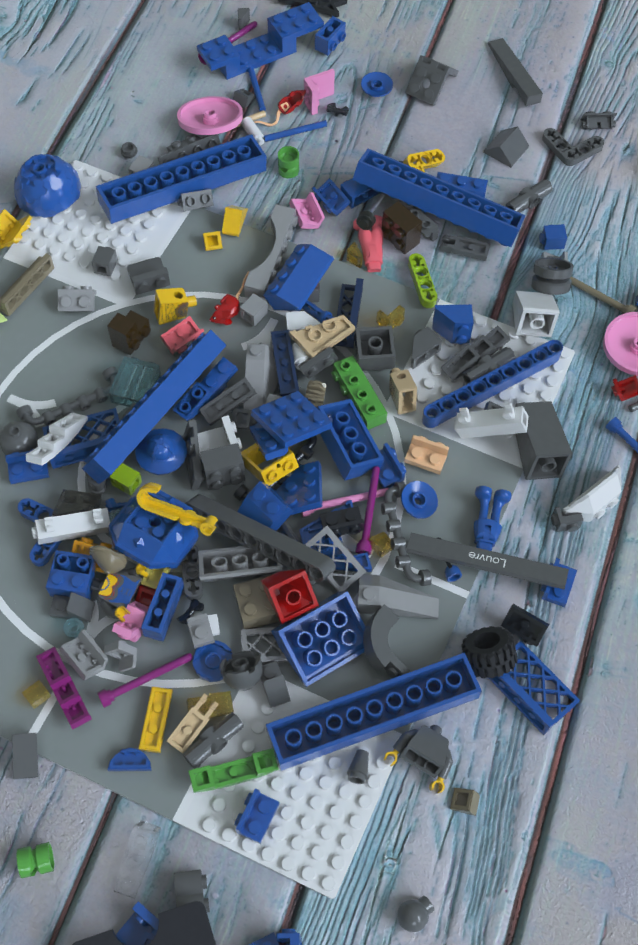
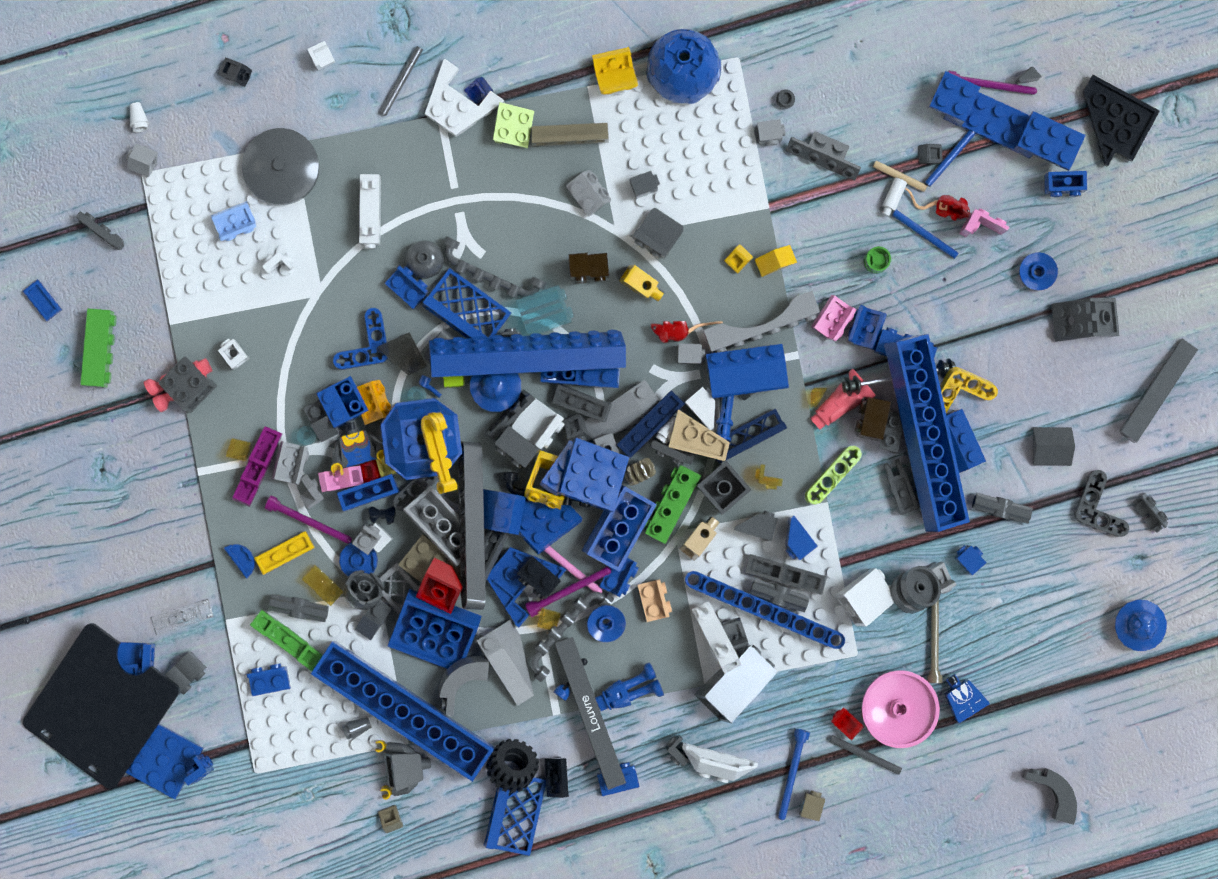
camera: 55 degrees right, 25 degrees up
dark grey hinge [12,733,38,779] -> none
bright green wheel [16,842,54,878] -> none
white slope [26,413,88,465] -> none
white brick [31,508,110,545] -> none
dark tan hat [89,545,128,574] -> none
blue brick [96,134,267,224] -> none
coral bracket [160,316,204,355] -> none
tan hinge [166,693,219,754] -> none
bright pink dish [177,96,243,135] -> none
hinge [177,189,214,211] -> none
light grey window [304,525,366,592] -> none
black piece [327,103,349,116] -> none
dark grey piece [397,895,434,932] -> none

